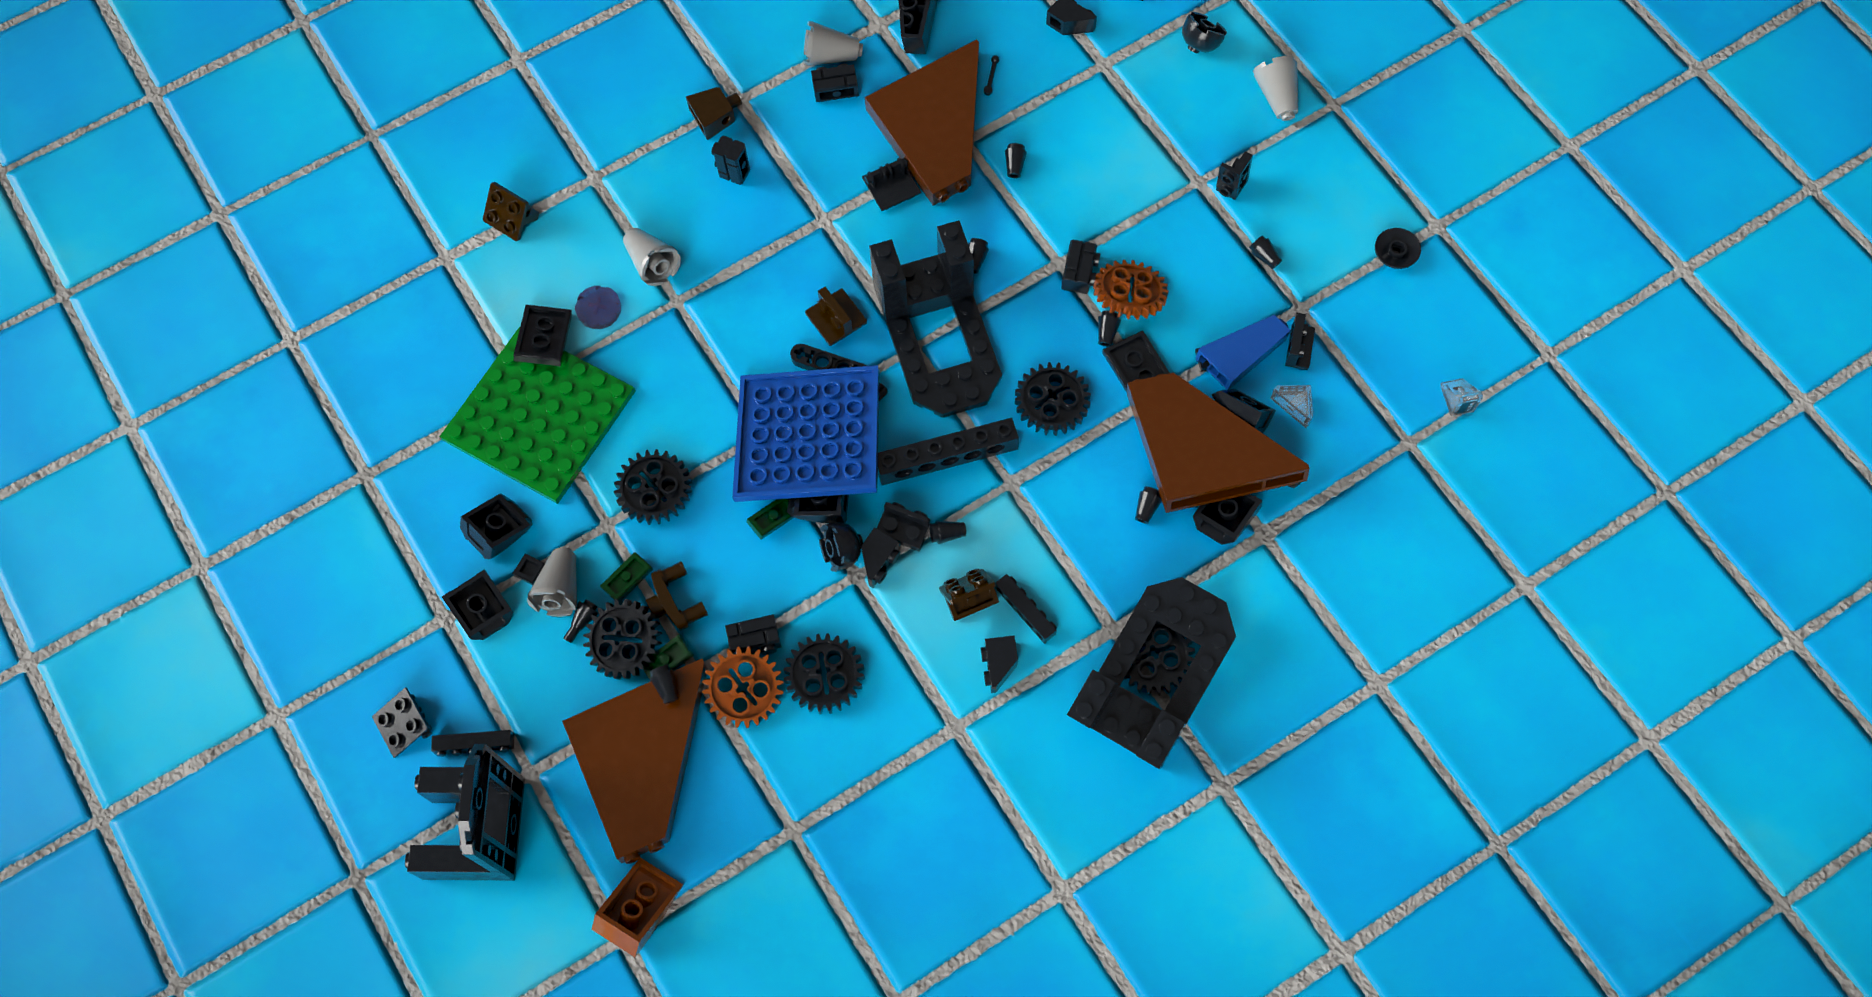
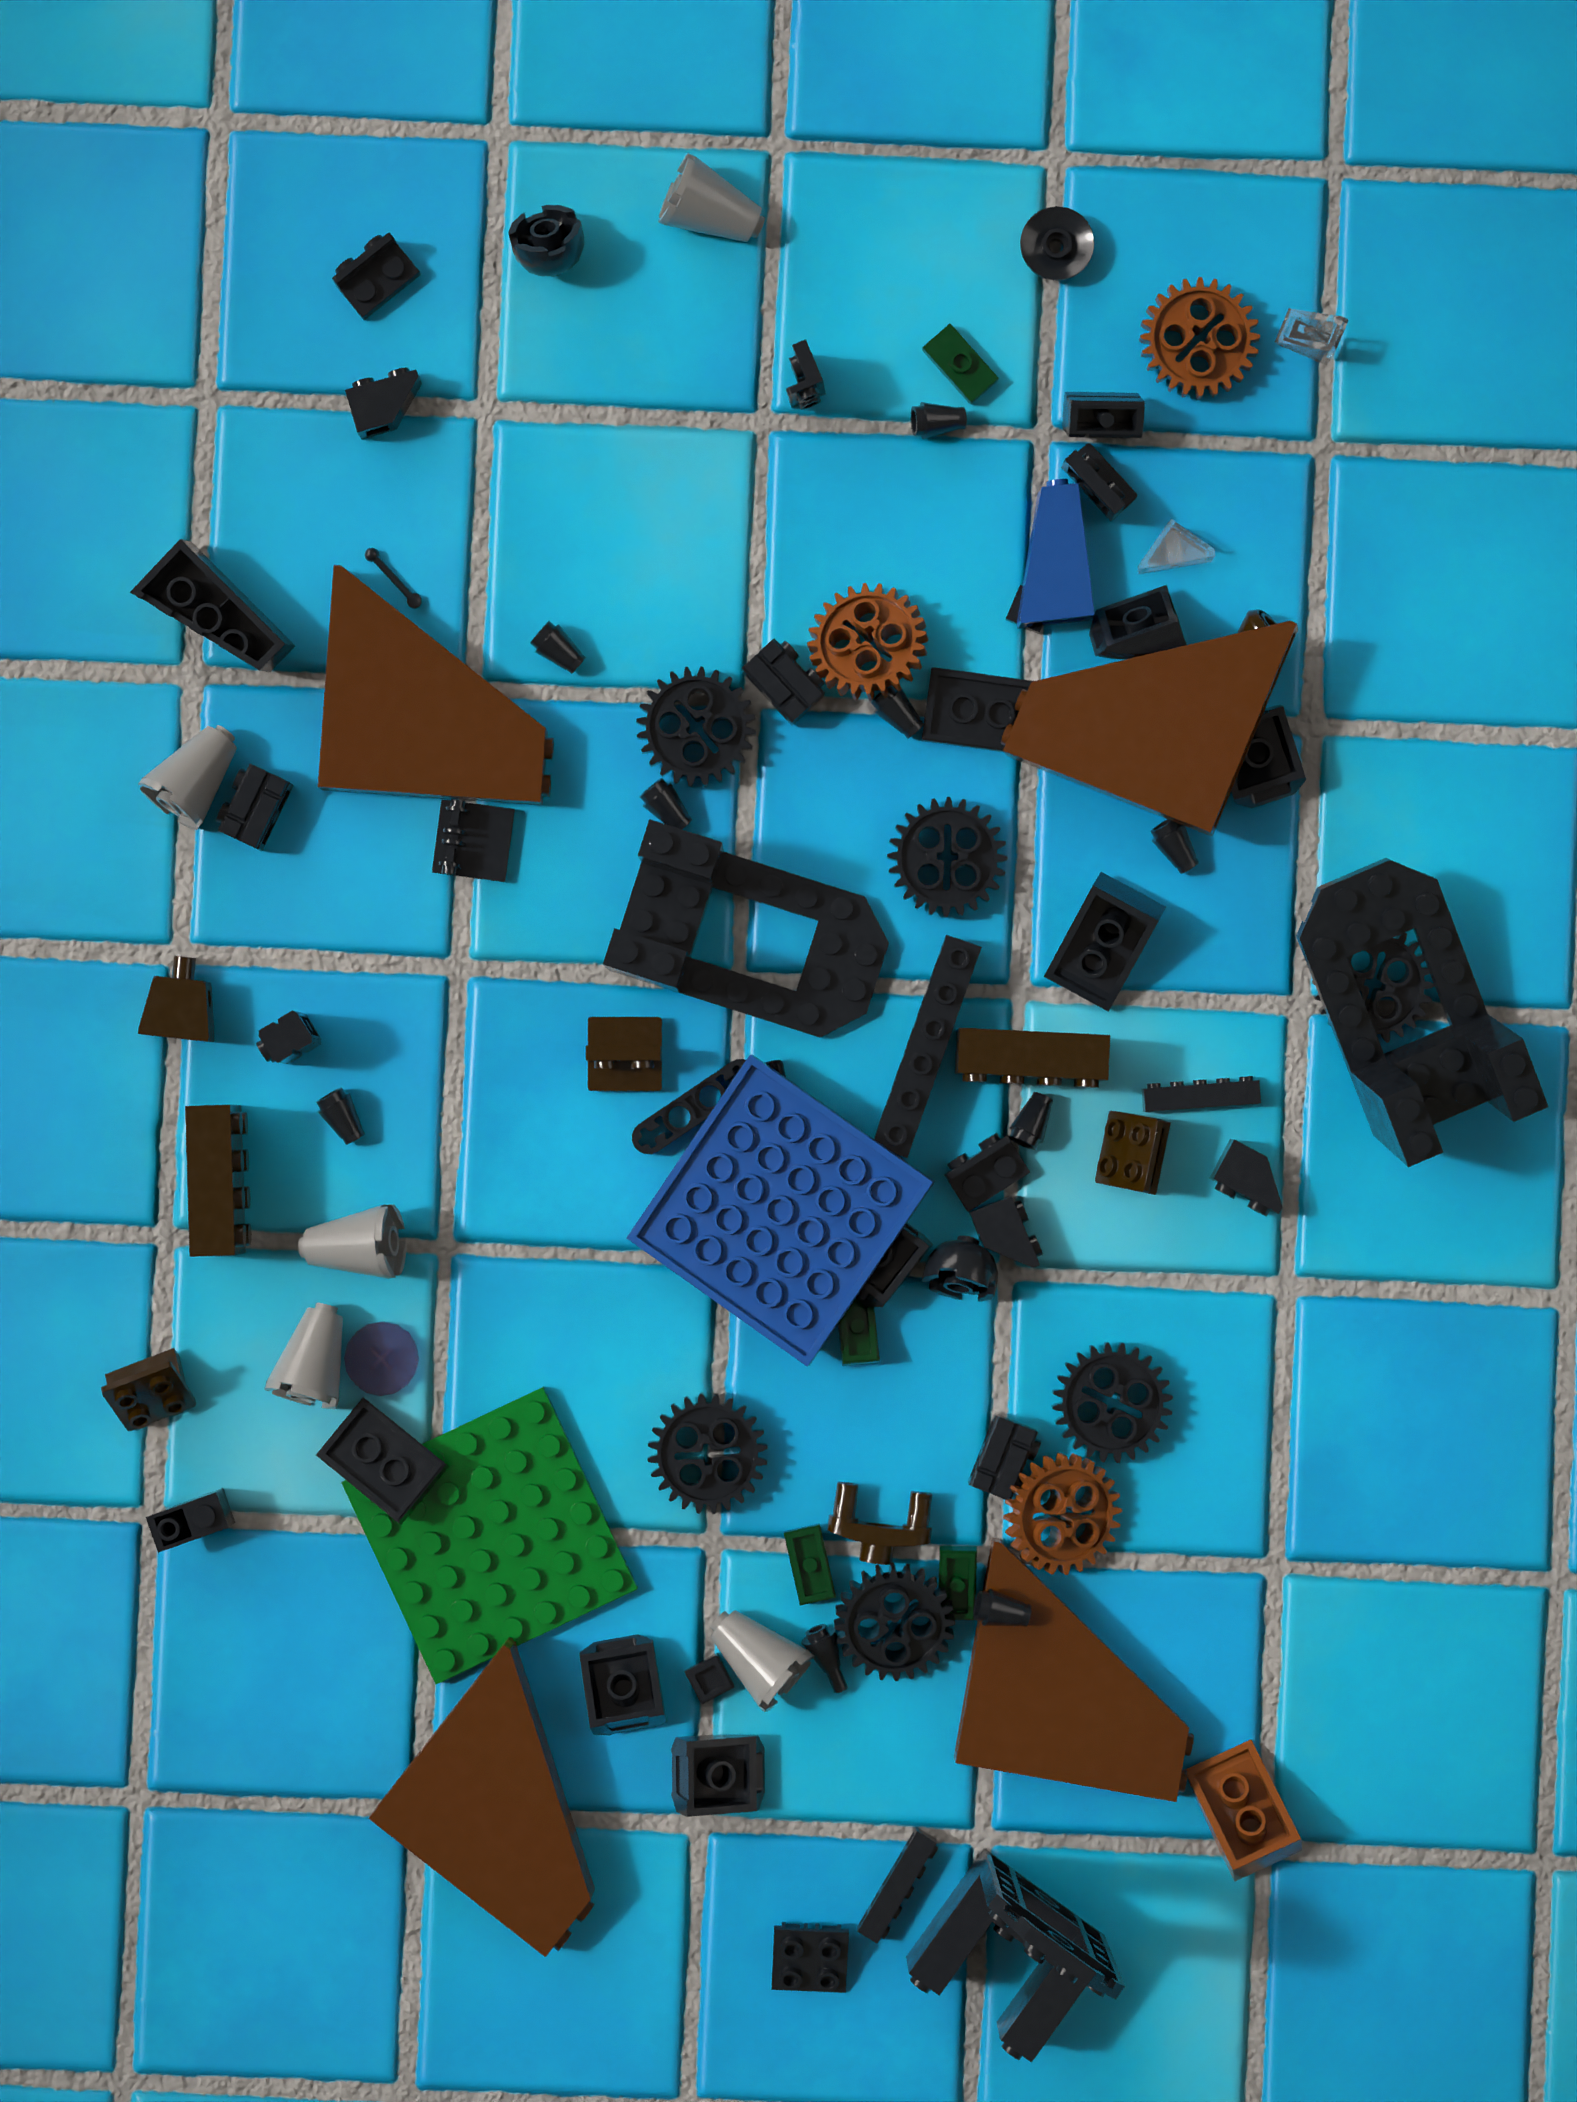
camera: 60 degrees left, 20 degrees up
none -> black slope [146,1488,235,1553]
none -> dark brown brick [185,1105,252,1257]
none -> light grey cone [264,1303,343,1410]
none -> black cone [316,1087,365,1145]
none -> reddish brown slope [368,1637,595,1957]
none -> black gear [636,666,756,787]
none -> dark green plate [922,324,999,405]
none -> dark brown brick [954,1028,1110,1088]
none -> black slope [1044,872,1166,1012]
none -> black brick [1062,392,1145,438]
none -> dark orange gear [1139,277,1260,400]

